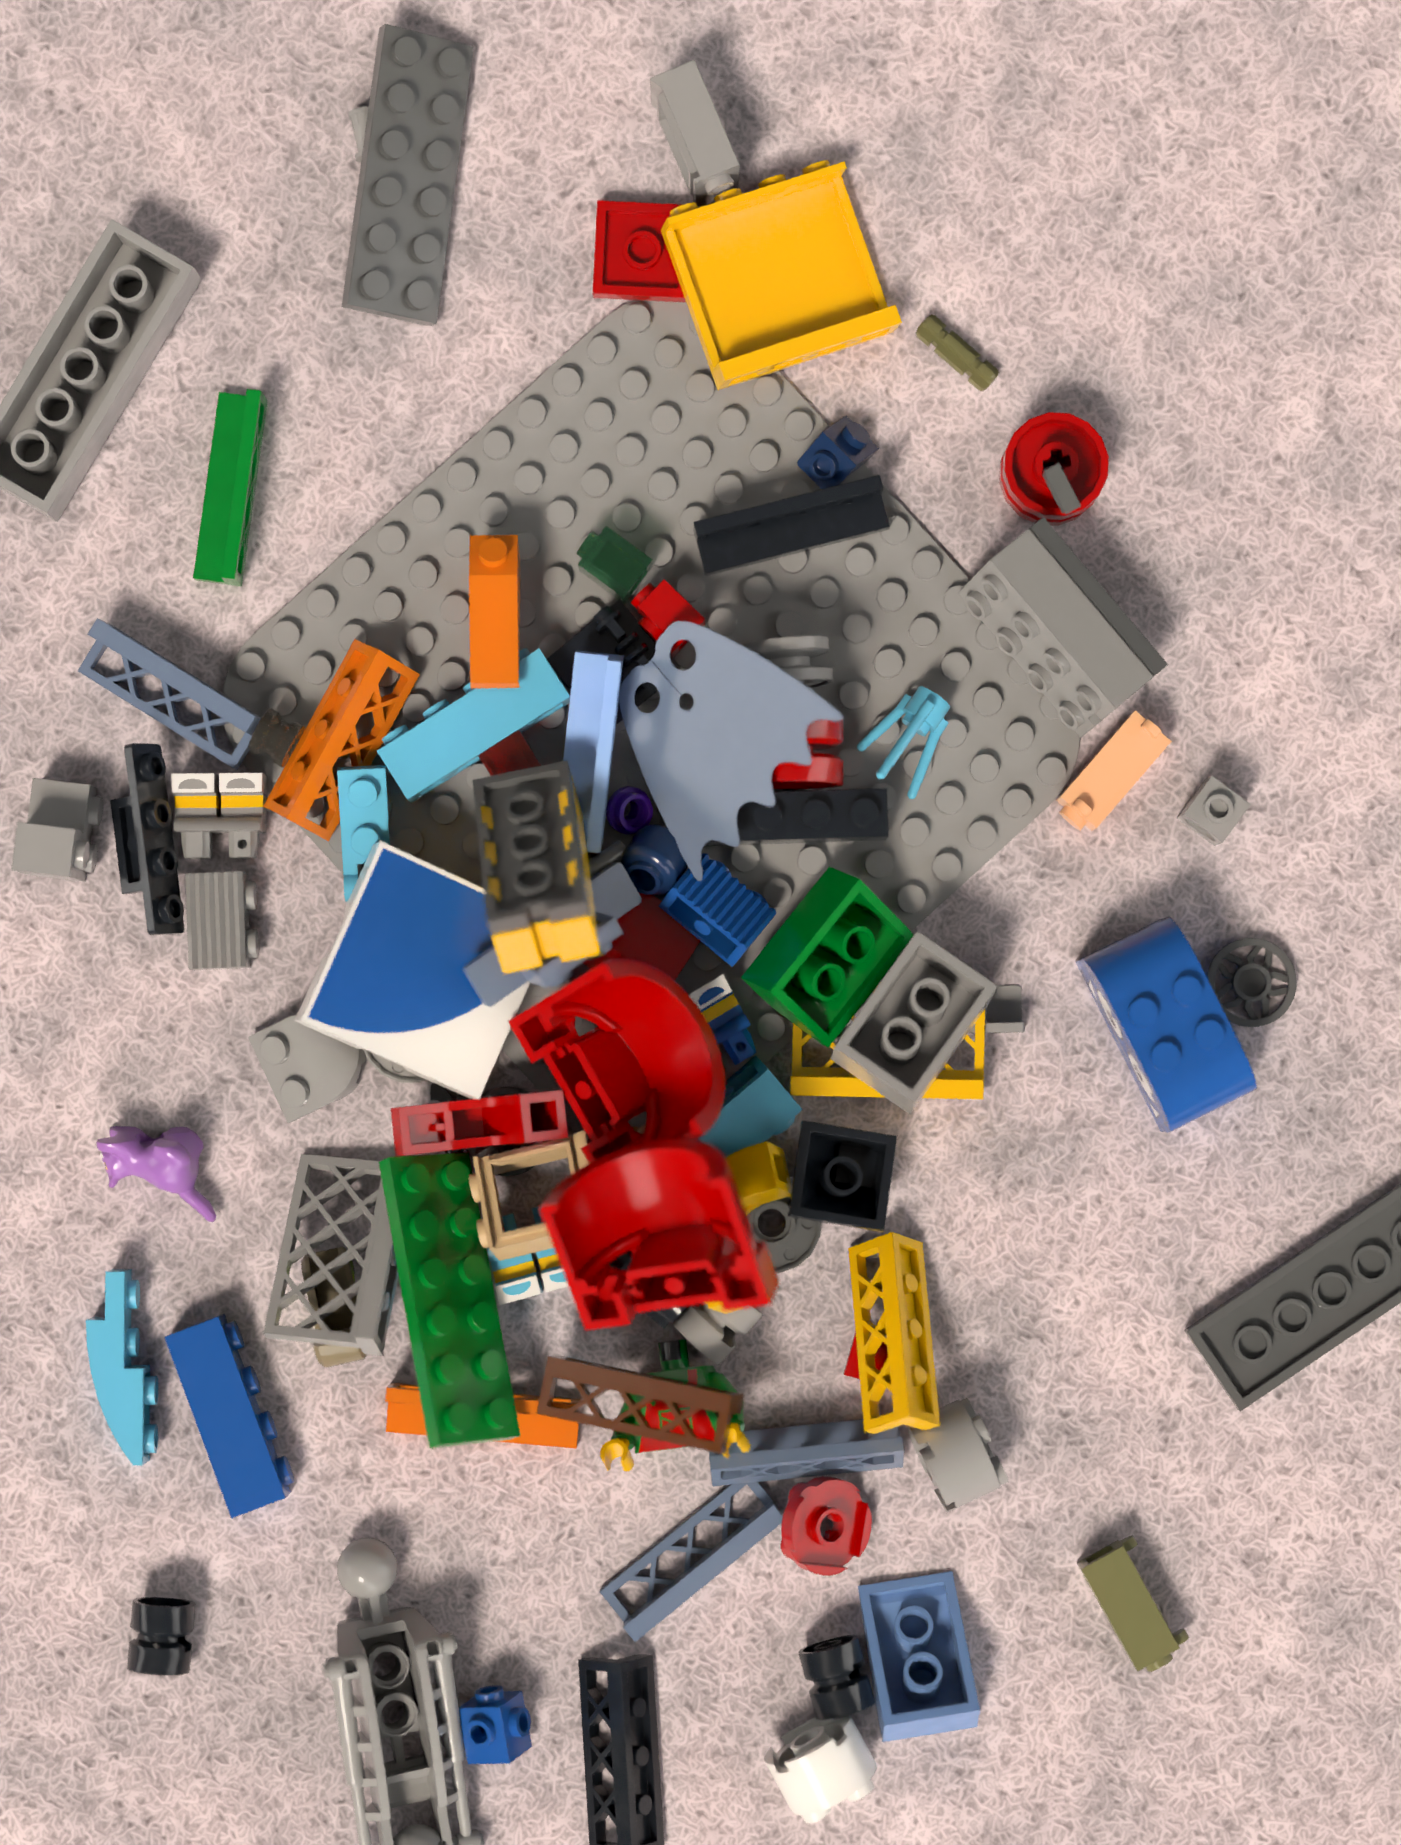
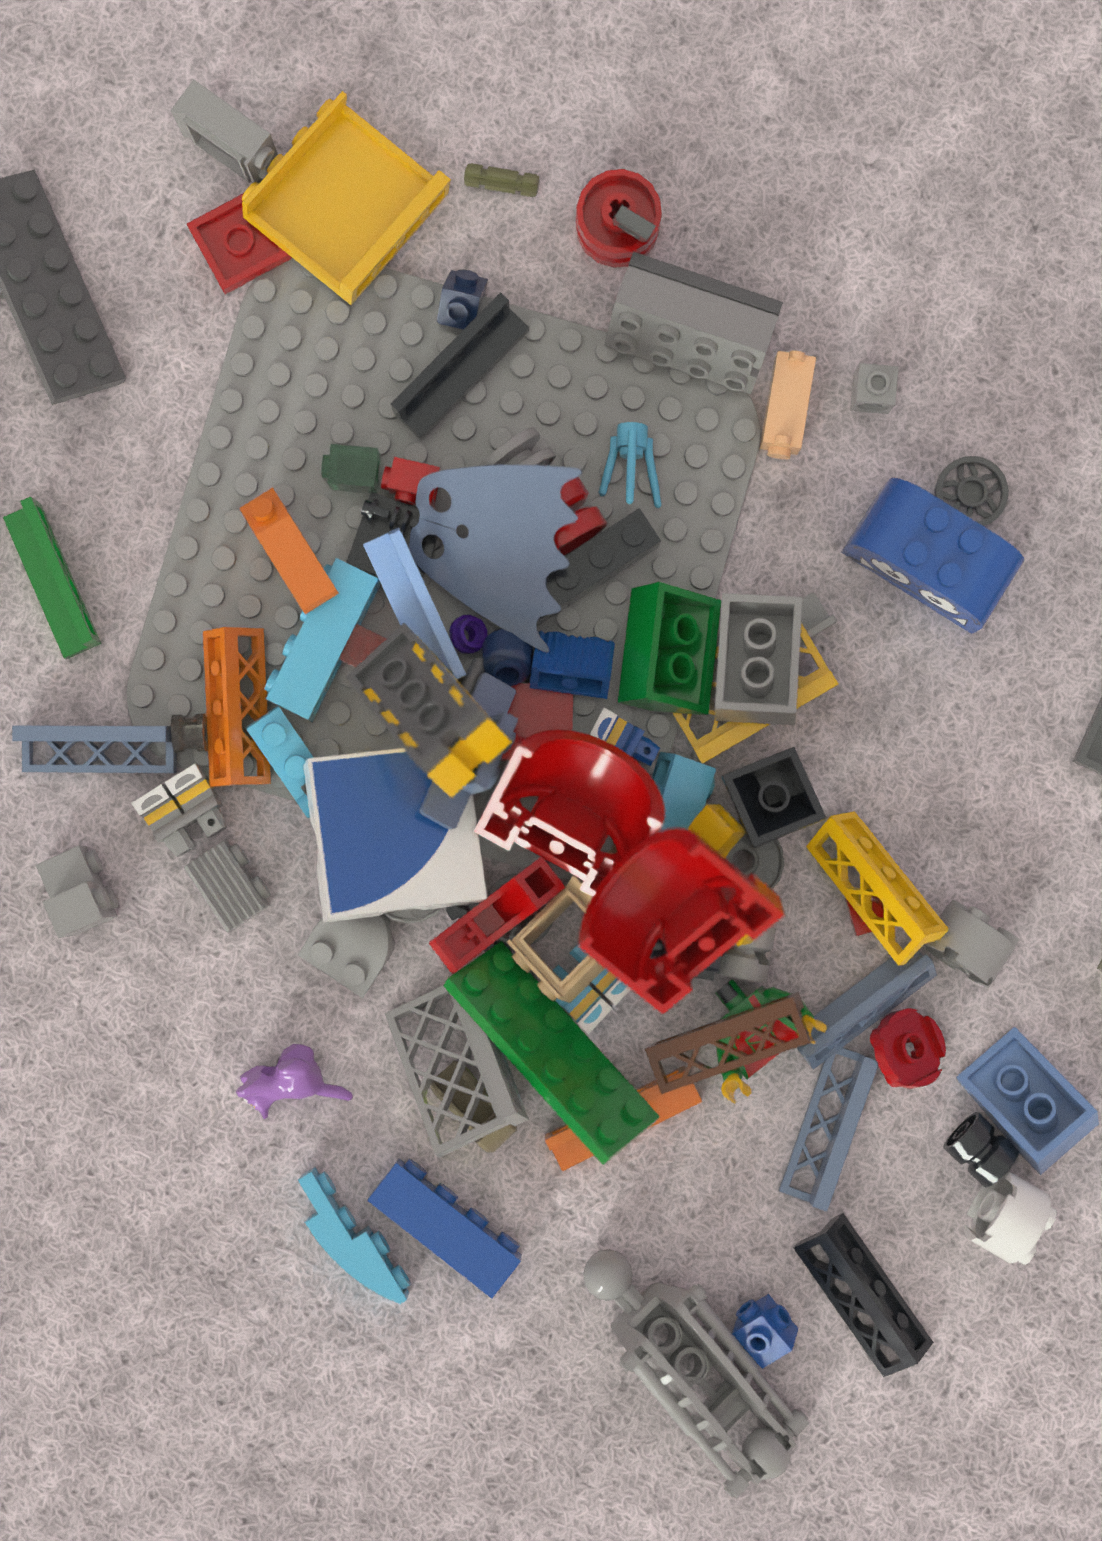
camera: 30 degrees left, 0 degrees up
black bracket [110,743,185,935] -> none
black wheel [127,1597,196,1676] -> none

